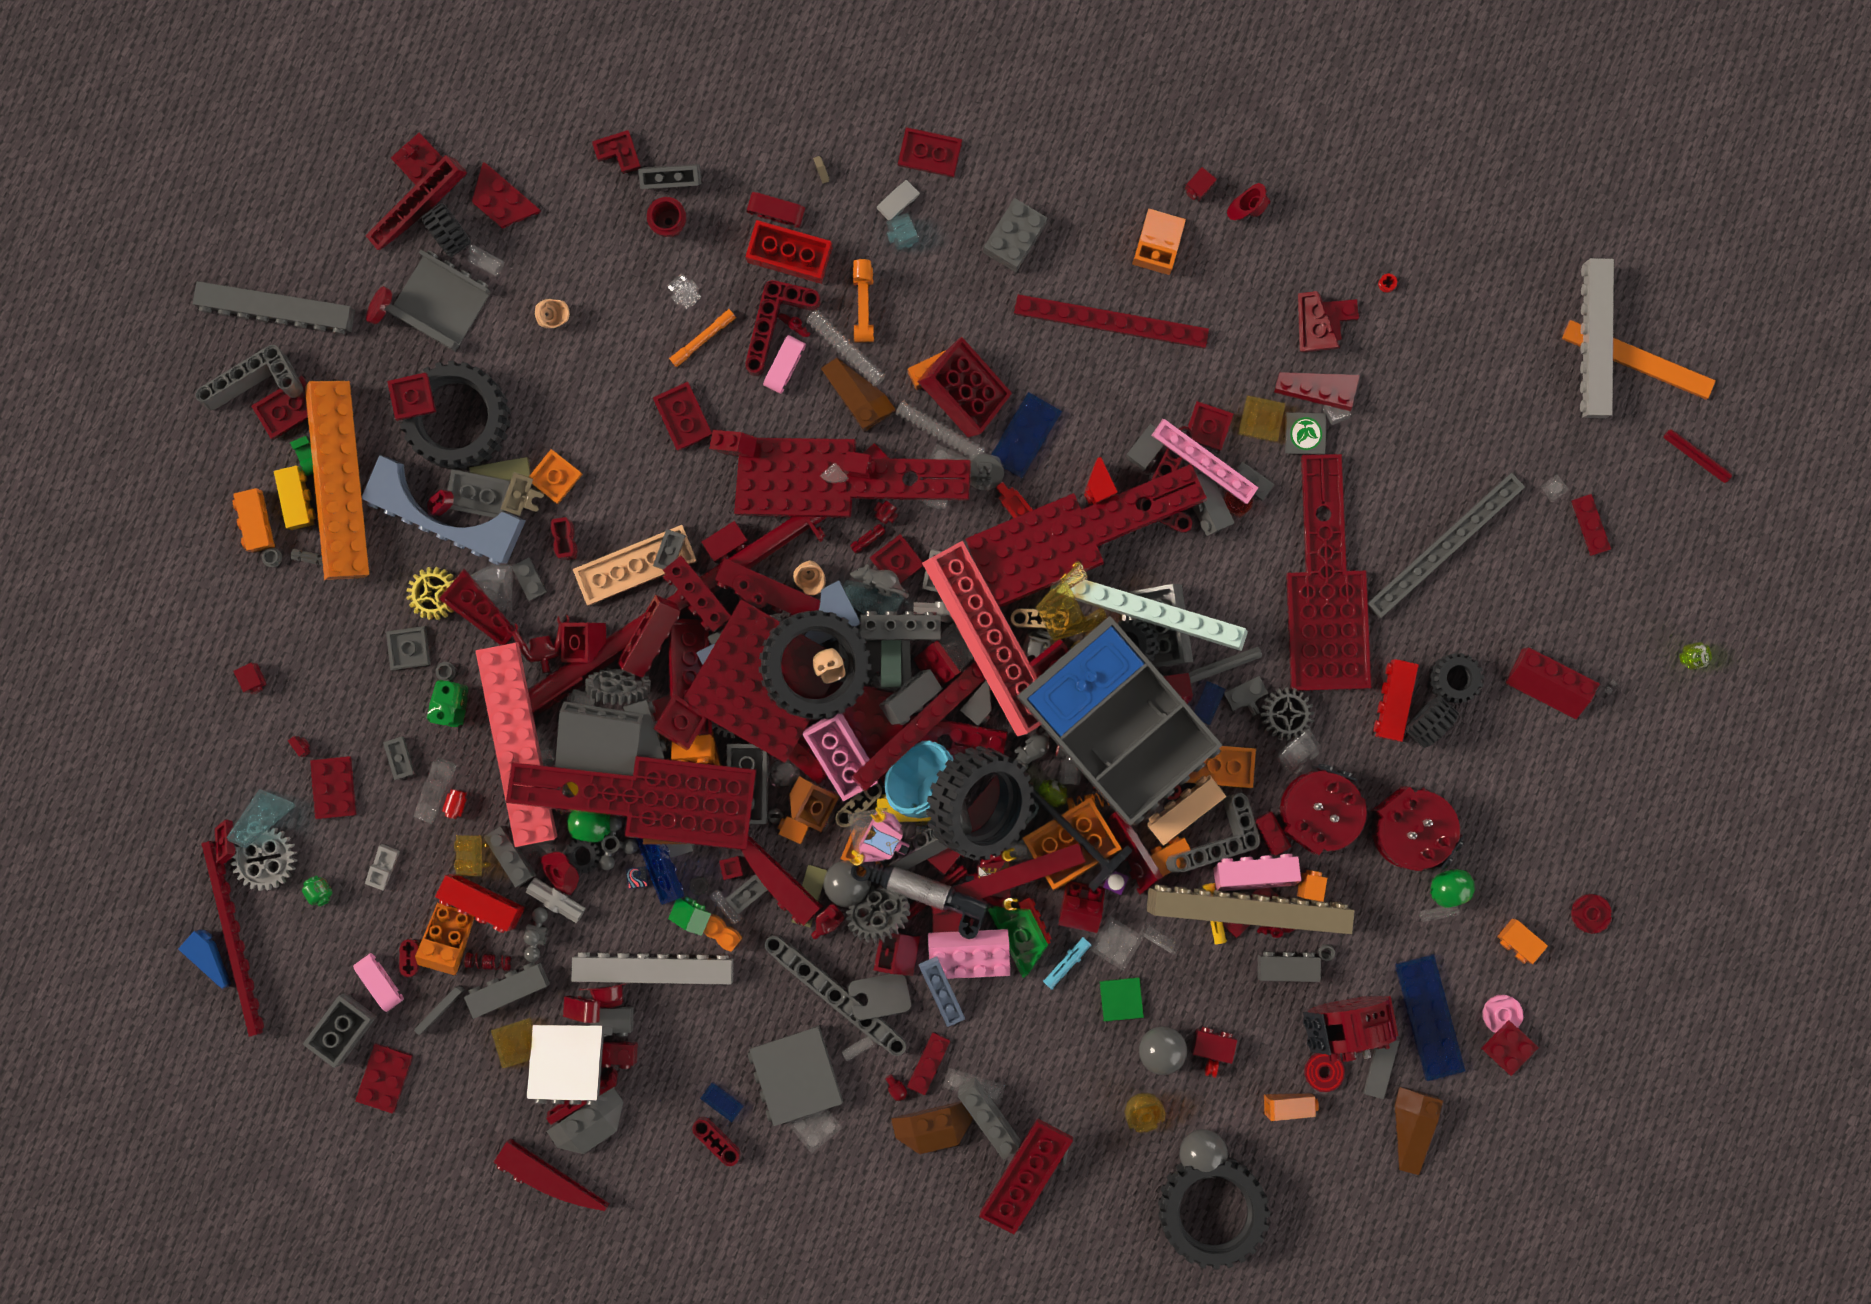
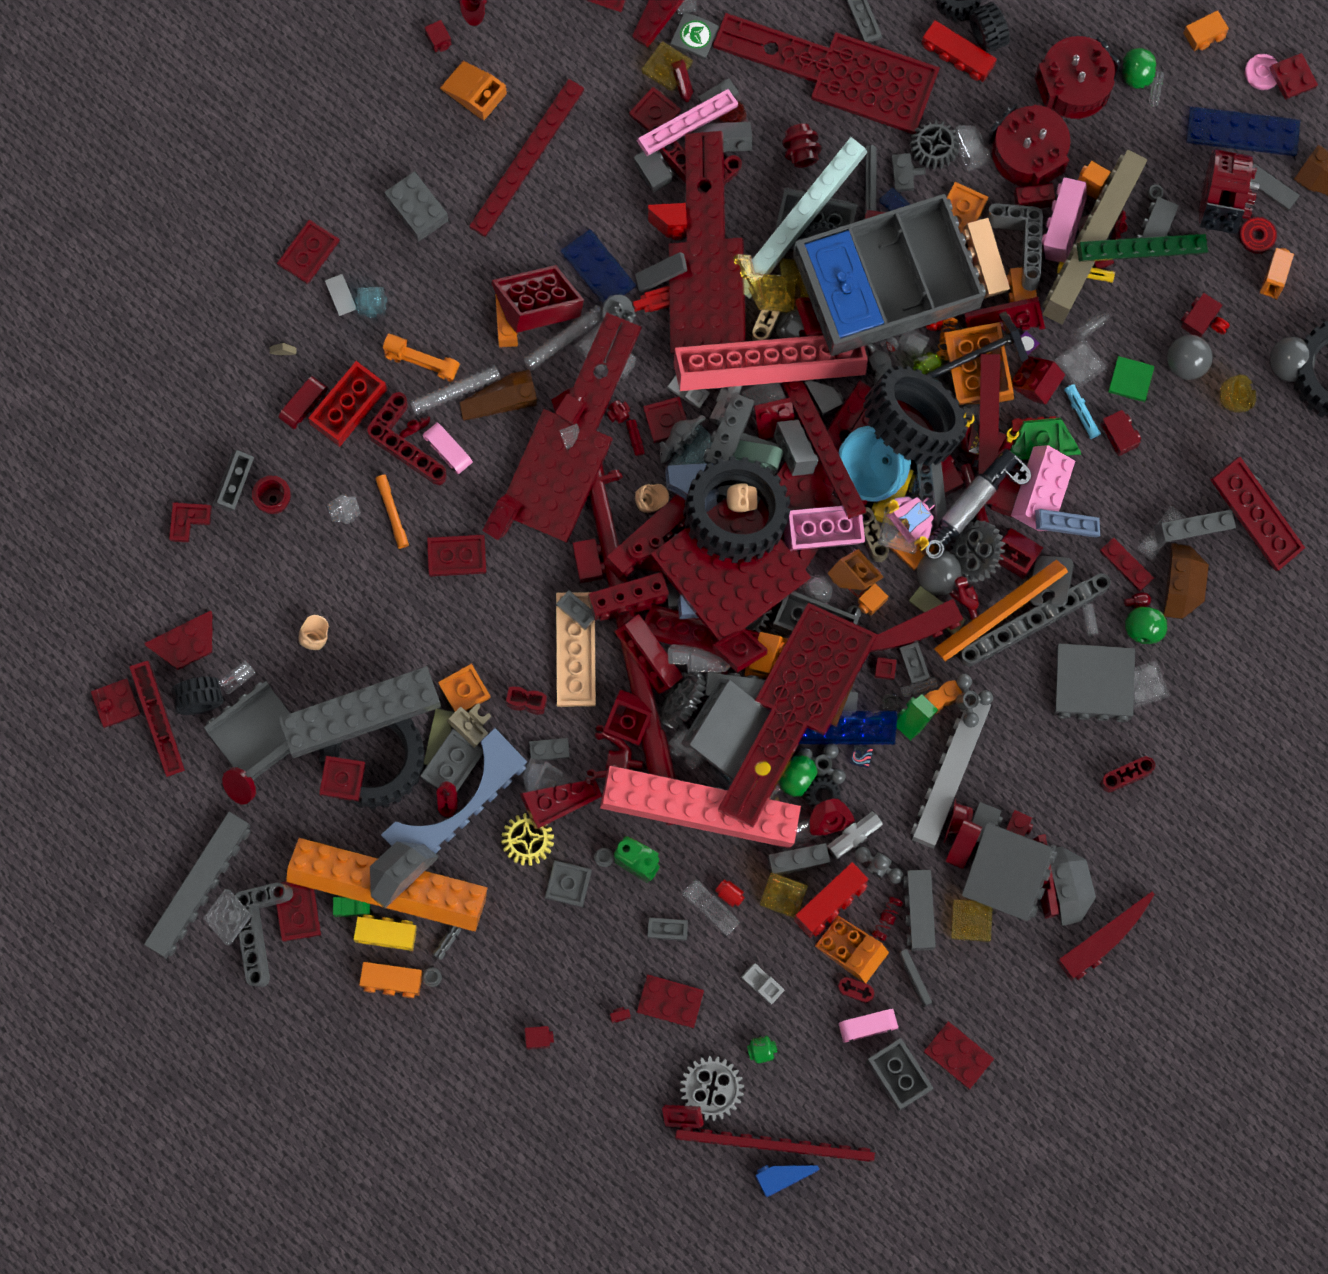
camera: 75 degrees left, 10 degrees down
clear light blue wing [226,789,295,848] -> none
clear blue tile [700,1082,744,1122] -> none
dark red plate [788,740,827,785] -> none
none -> clear plate [203,889,252,945]
none -> dark grey brick [279,666,441,759]
none -> dark grey wedge [370,841,439,908]
none -> dark grey tile [635,252,688,292]
none -> clear slope [668,644,730,672]
none -> dark red slope [671,59,693,102]
none -> dark red piece [782,124,822,168]
none -> orange tile [934,559,1068,661]
none -> dark grey piece [956,674,993,727]
none -> dark green plate [1076,234,1208,262]
none -> dark red brick [1100,409,1141,456]
none -> green piece [1125,607,1167,644]

